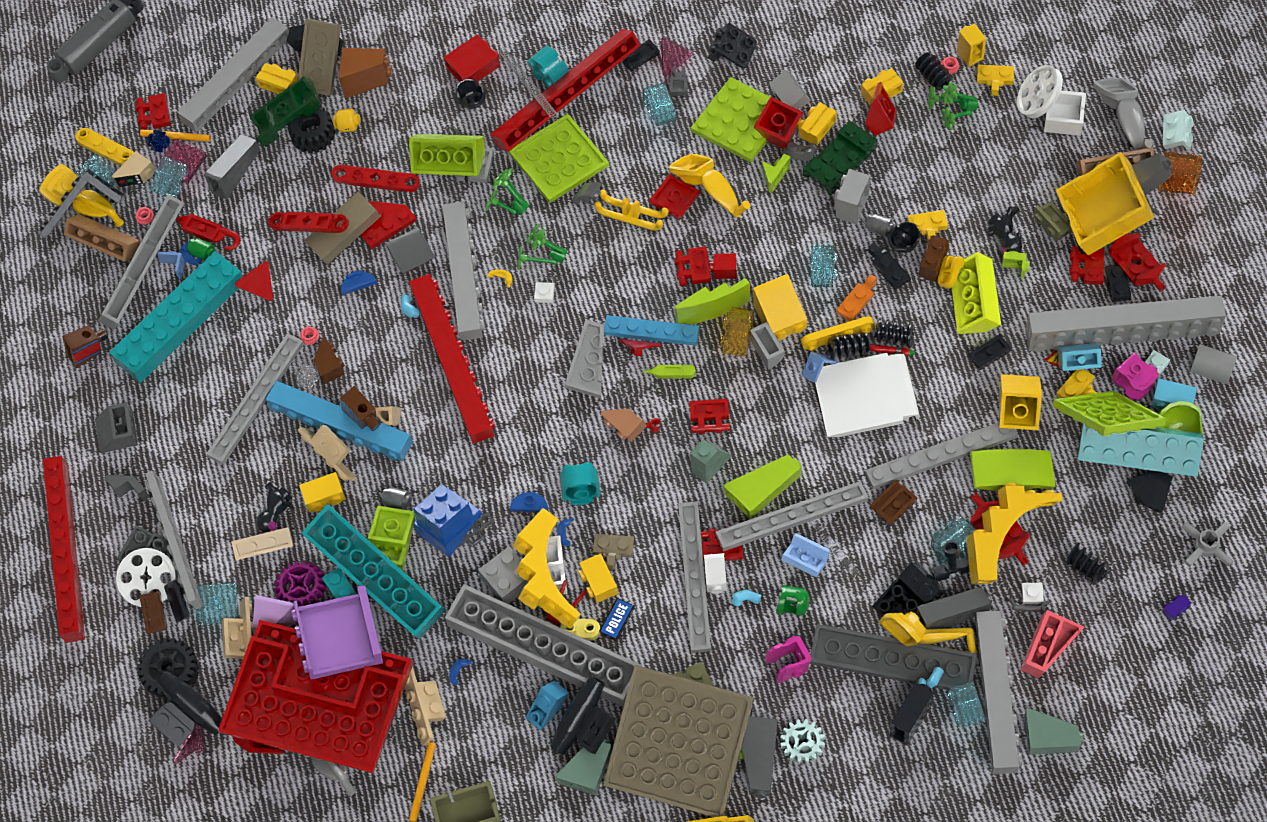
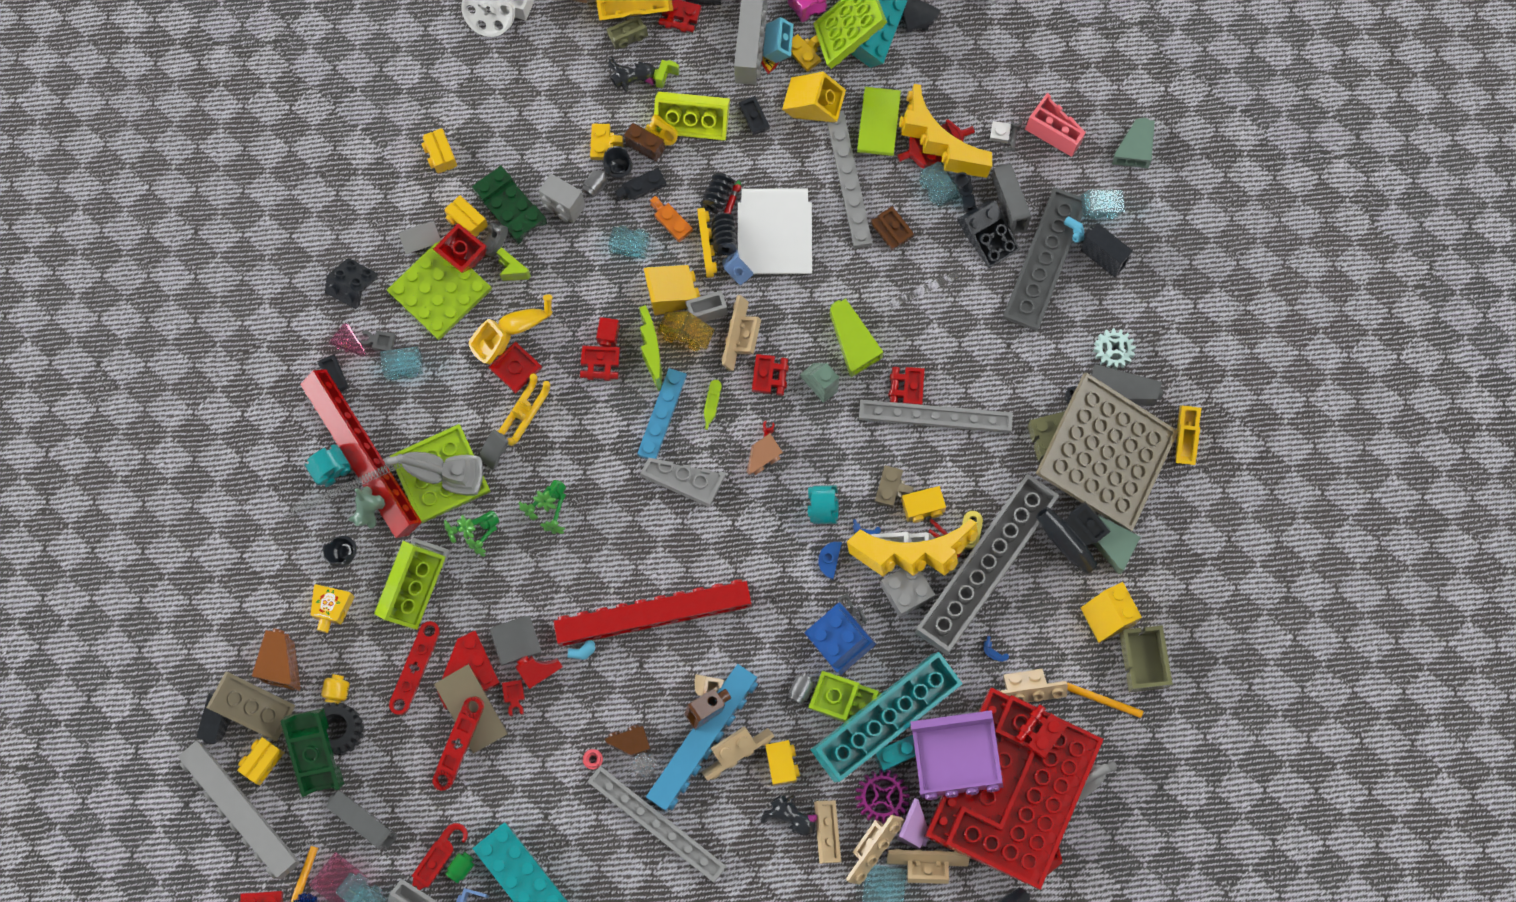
camera: 85 degrees left, 10 degrees up
blue piece [180,241,201,265] -> none
red piece [235,261,273,301] -> none
blue plate [341,270,378,296] -> none
red brick [443,34,500,83] -> none
light grey brick [443,201,485,341] -> none
yellow piece [488,269,512,288] -> none
dark azure slope [526,681,569,730] -> none
white plate [534,282,555,303] -> none
tile [599,598,635,642] -> none
red piece [620,339,661,356] -> none
white slope [704,553,727,594] -> none
light grey plate [715,481,868,551] -> none
medium azure arm [731,589,762,606] -> none
dark pink piece [765,636,812,683] -> none
green helmet [776,585,810,616] -> none
light blue bracket [781,533,830,578] -> none
red slope [865,82,897,136] -> none
yellow piece [879,612,978,653] -> none
black piece [915,52,953,91] -> none
plant [927,81,978,130] -> none
coral plate [941,57,959,74] -> none
yellow brick [957,23,986,67] -> none
light grey brick [975,611,1022,774] -> none
yellow hinge [977,65,1014,96] -> none
black piece [1066,542,1111,585] -> none
dark purple piece [1162,594,1192,622] -> none
none -> yellow torso [311,584,355,633]
none -> sand green animal [348,486,385,528]
none -> light grey piece [384,452,483,496]
none -> red plate [502,680,525,717]
none -> red arch [515,656,563,689]
none -> tan bracket [722,295,761,371]
none -> tan bracket [846,815,905,885]
none -> red plate [1016,705,1068,759]
none -> yellow slope [1081,582,1142,643]

